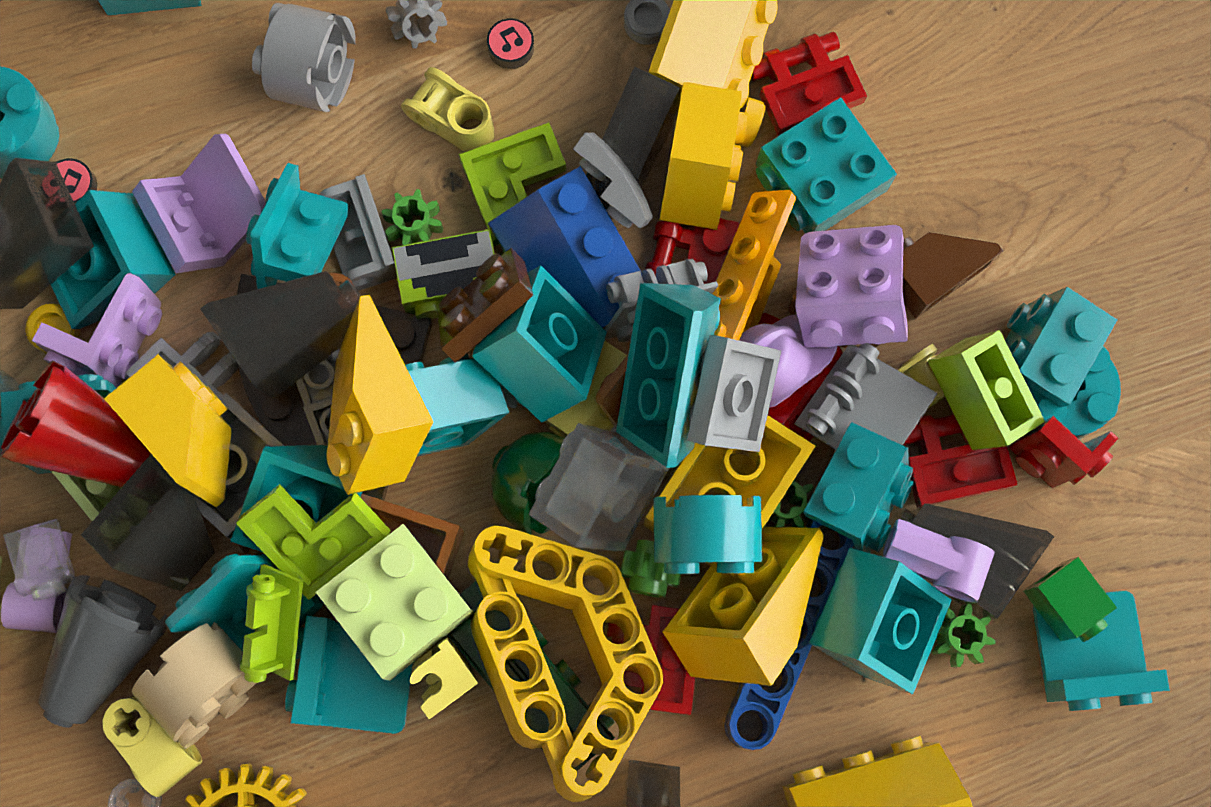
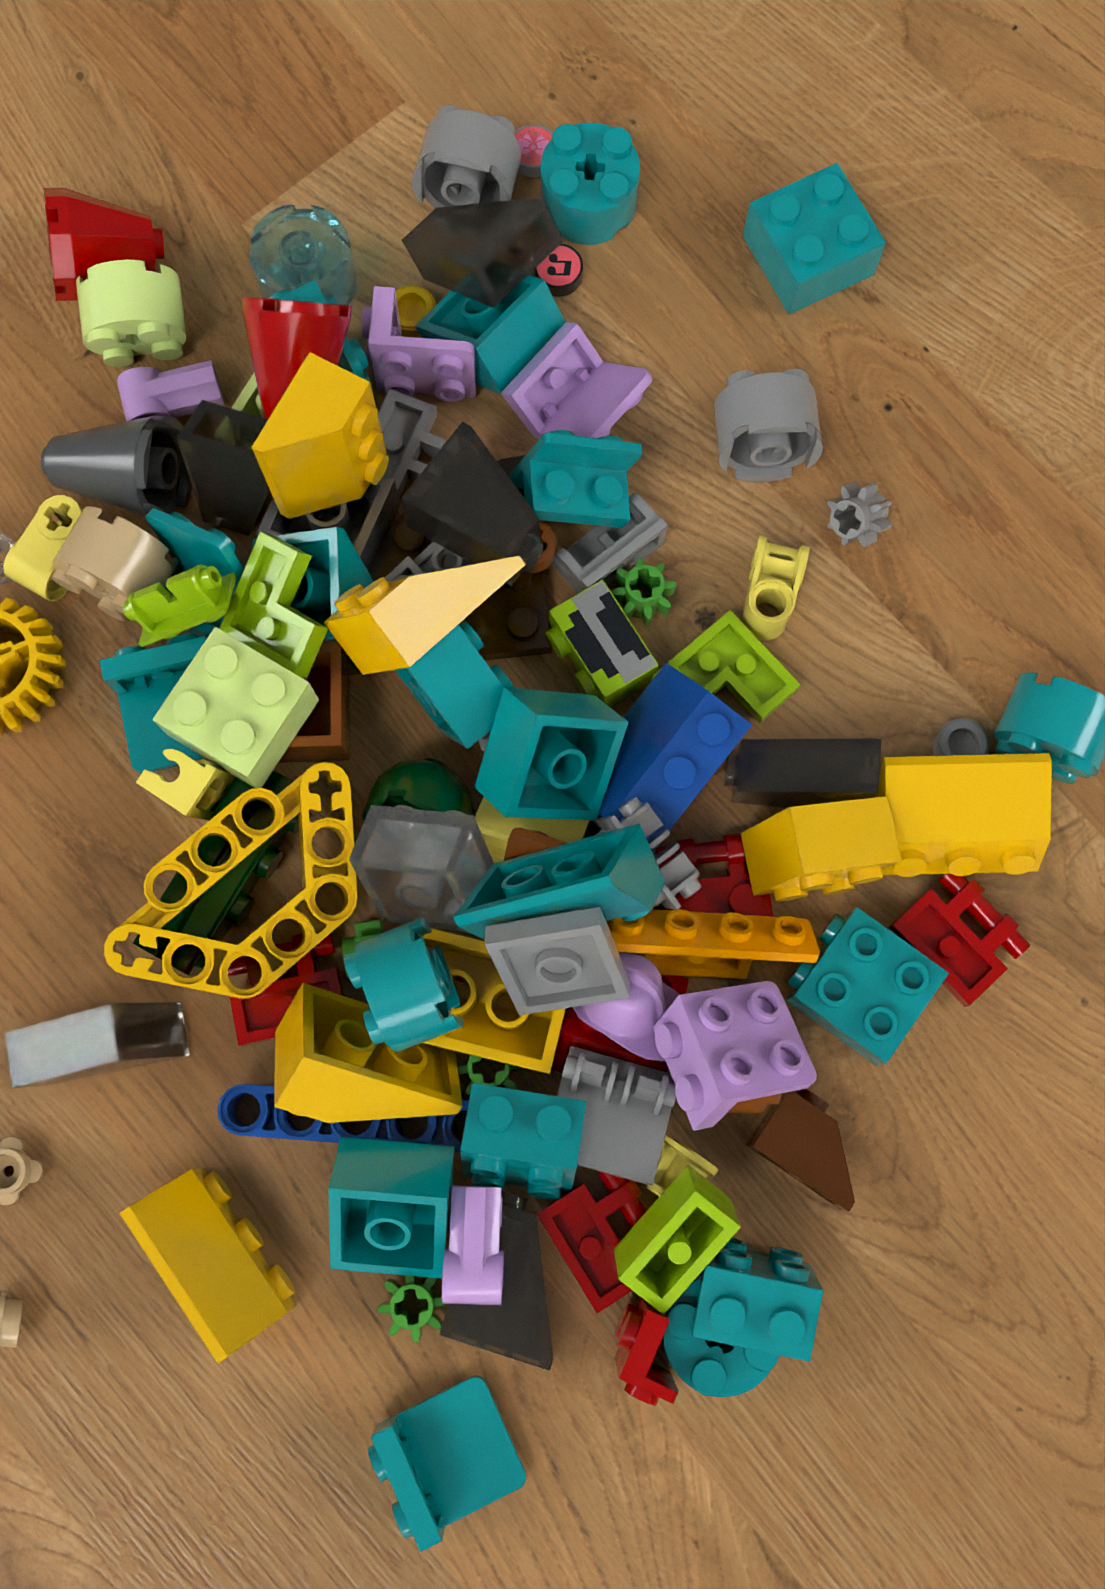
camera: 75 degrees right, 0 degrees up
clear bracket [3,519,76,601] -> none
reddish brown plate [437,248,533,363] -> none
tile [487,18,534,69] -> none
light grey slope [573,132,653,228] -> none
yellow tile [735,97,765,148] -> none
green brick [1023,557,1117,642] -> none

